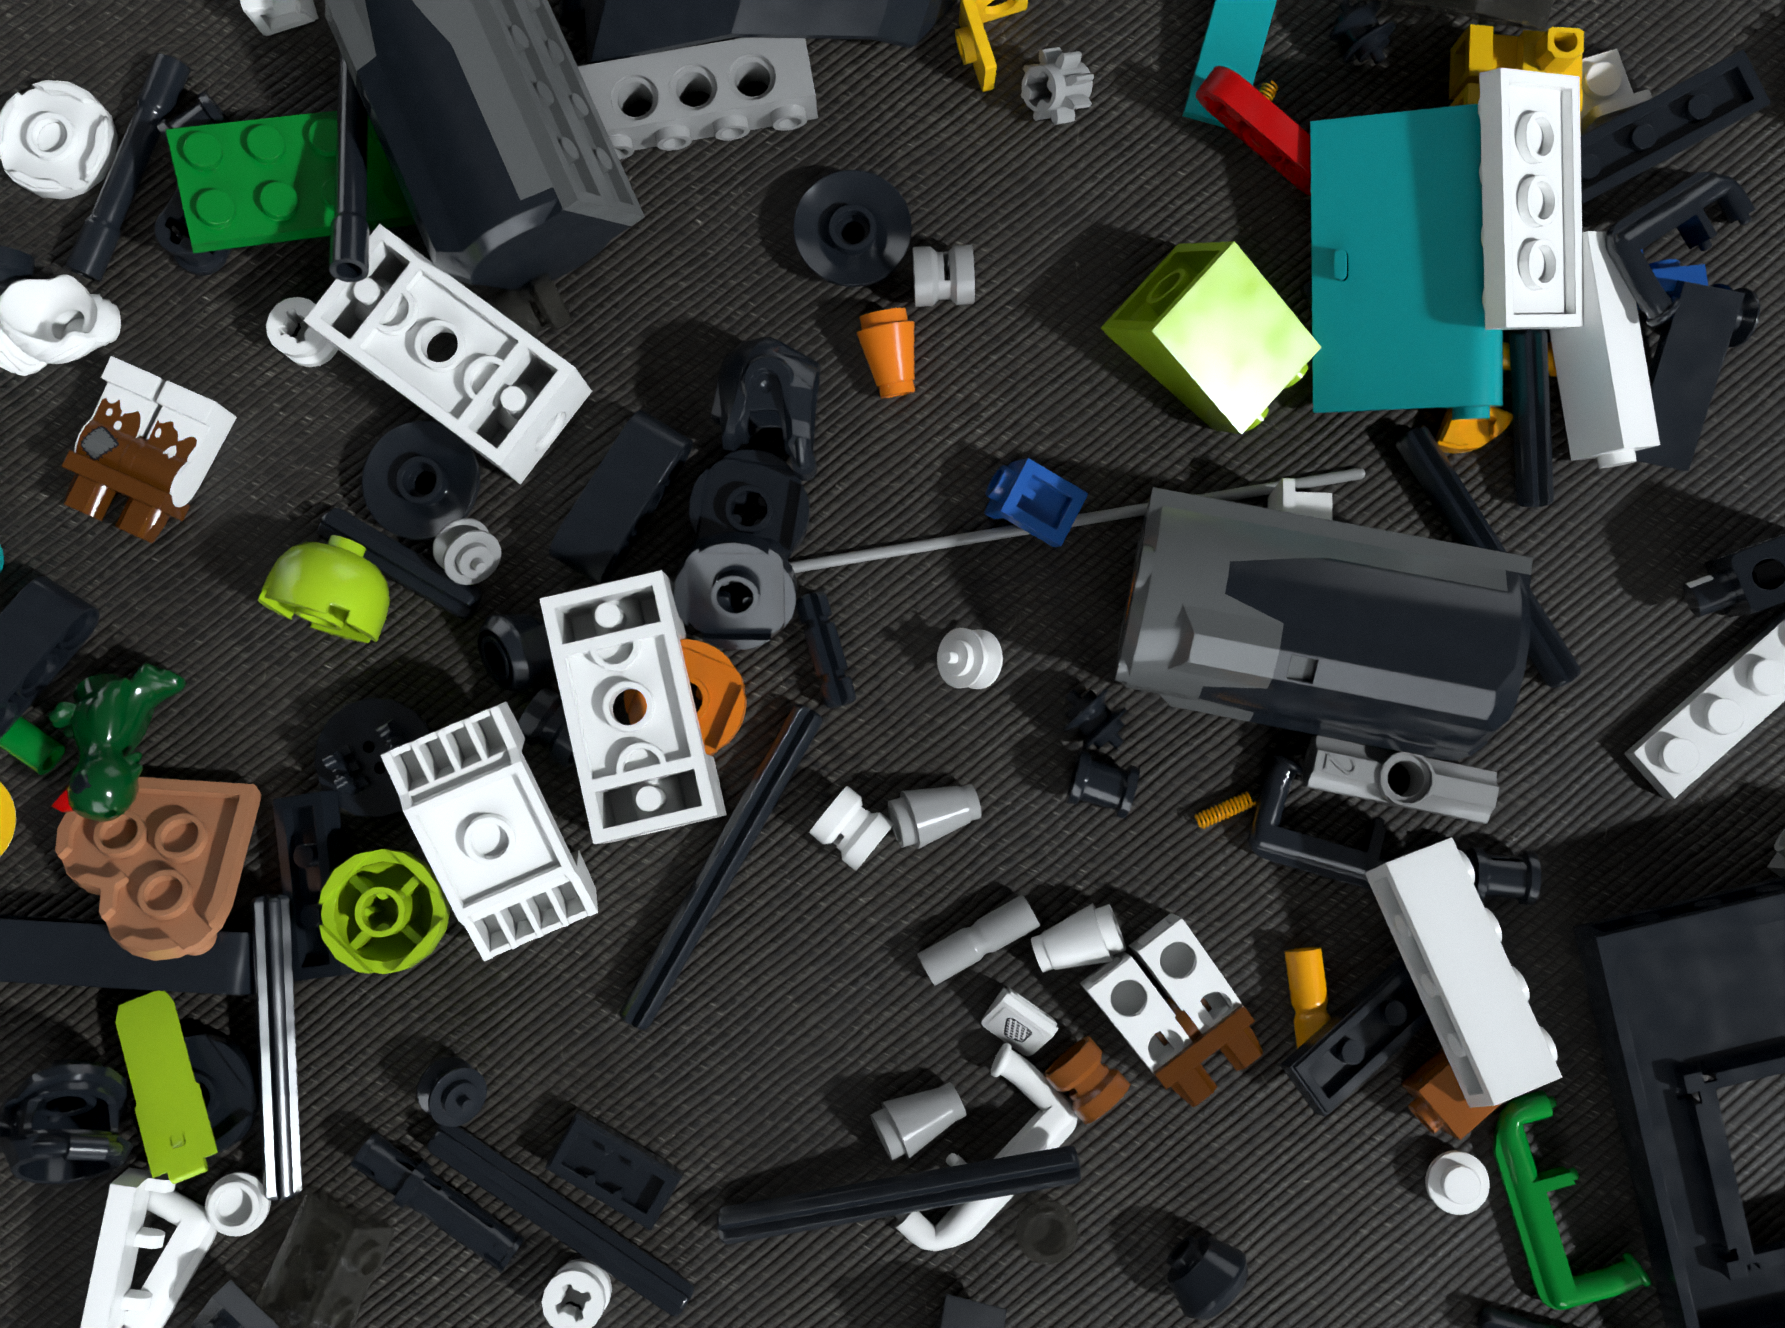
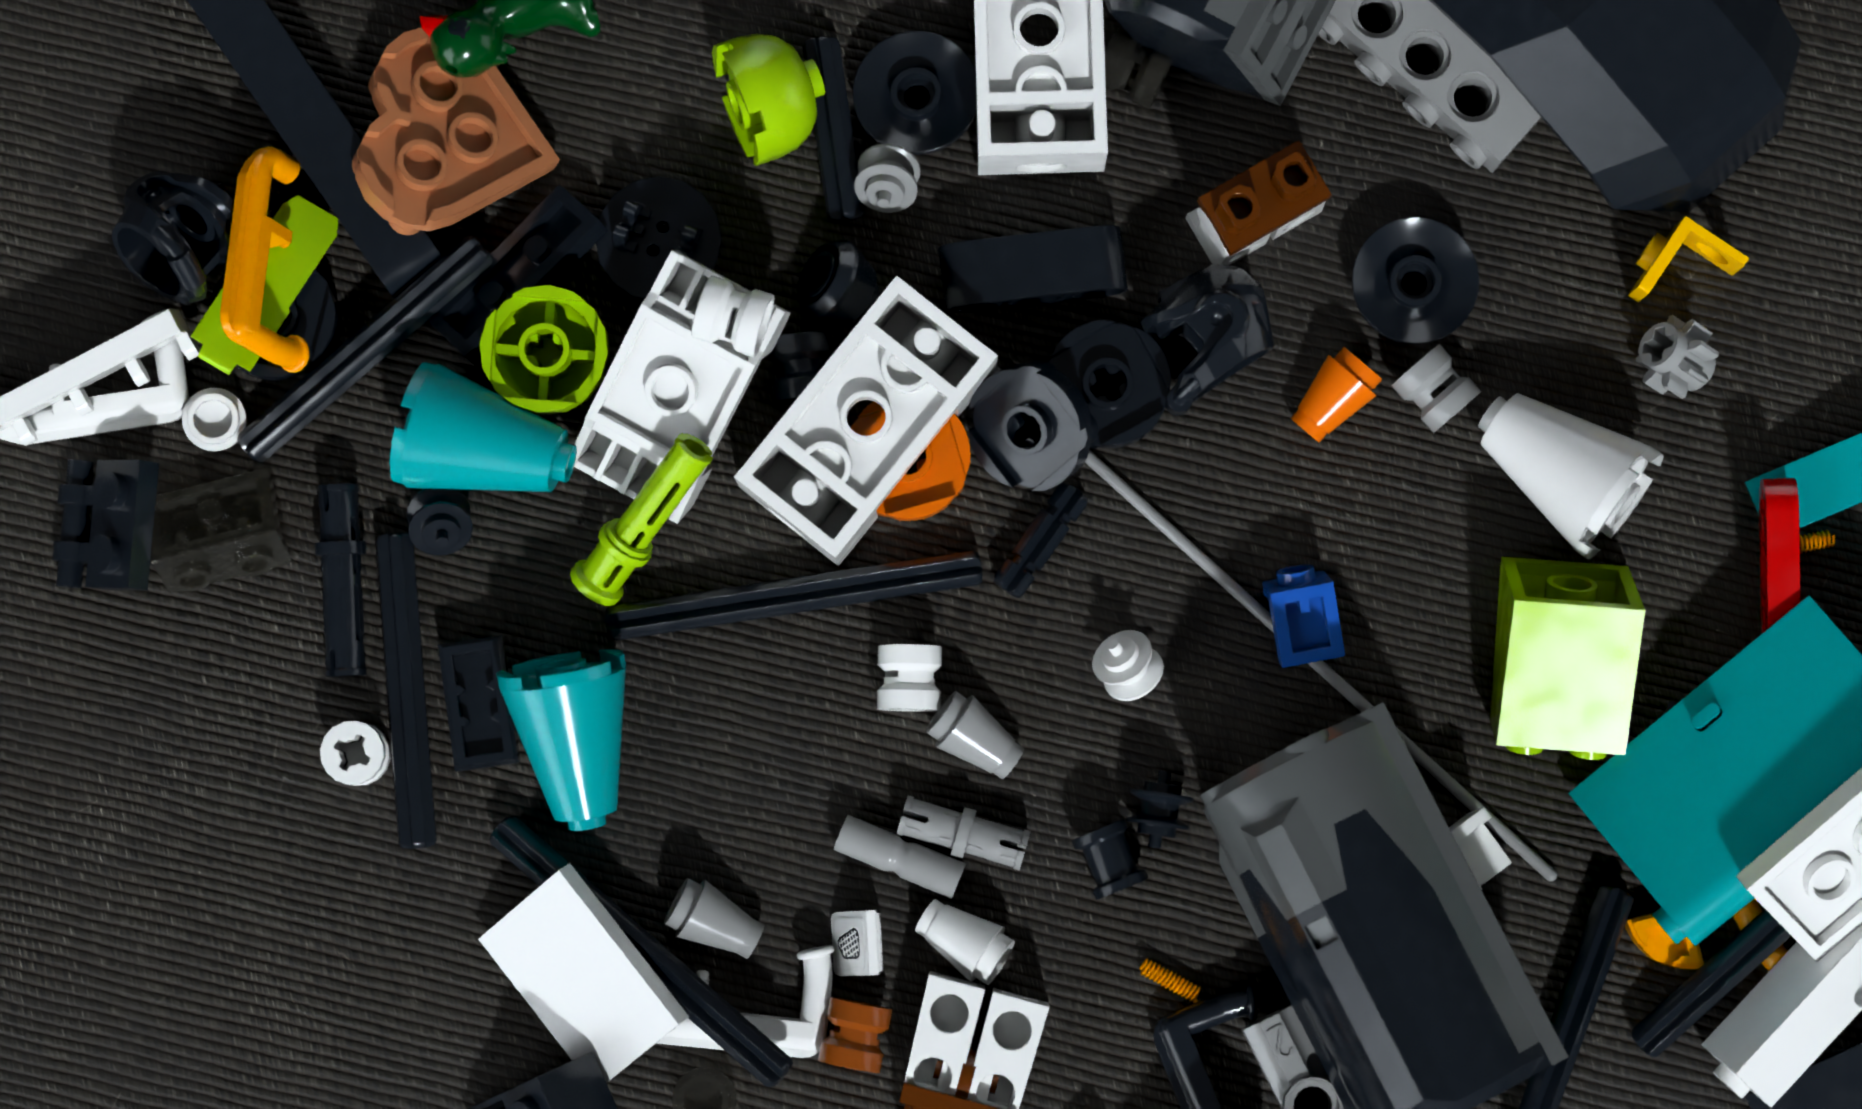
camera: 55 degrees right, 0 degrees up
none -> light orange piece [220,147,310,373]
none -> teal cone [389,362,577,492]
none -> white tile [478,863,689,1083]
none -> teal cone [496,649,626,831]
none -> lime pin [570,433,713,606]
none -> white wheel [691,275,775,357]
none -> light grey pin [896,795,1031,871]
none -> reddish brown hips [1185,140,1332,265]
none -> white cone [1478,393,1664,559]

